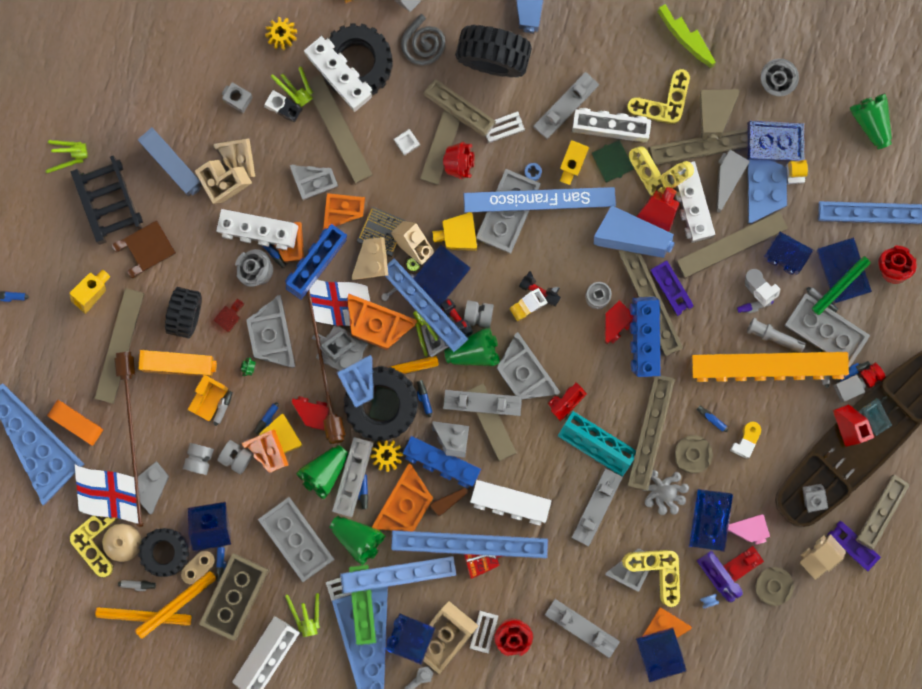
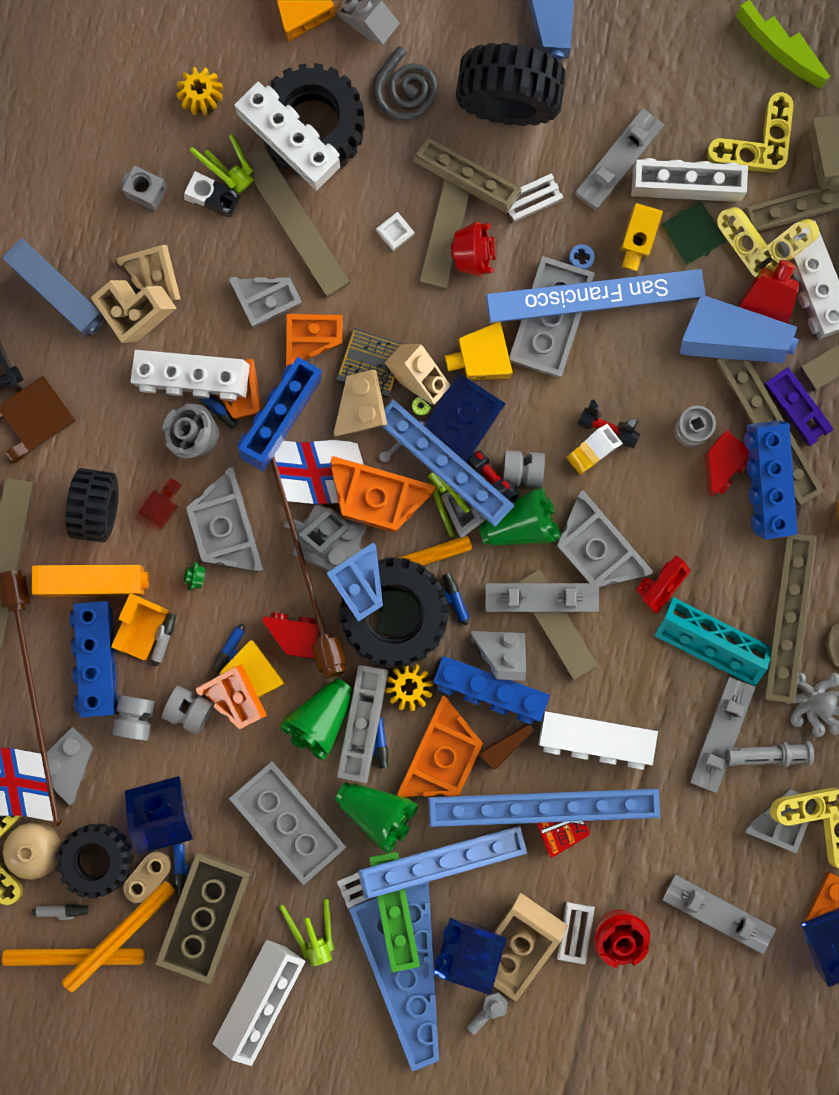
camera: 10 degrees left, 0 degrees up
none -> blue brick [69,601,118,717]
none -> light grey pin [725,741,814,767]

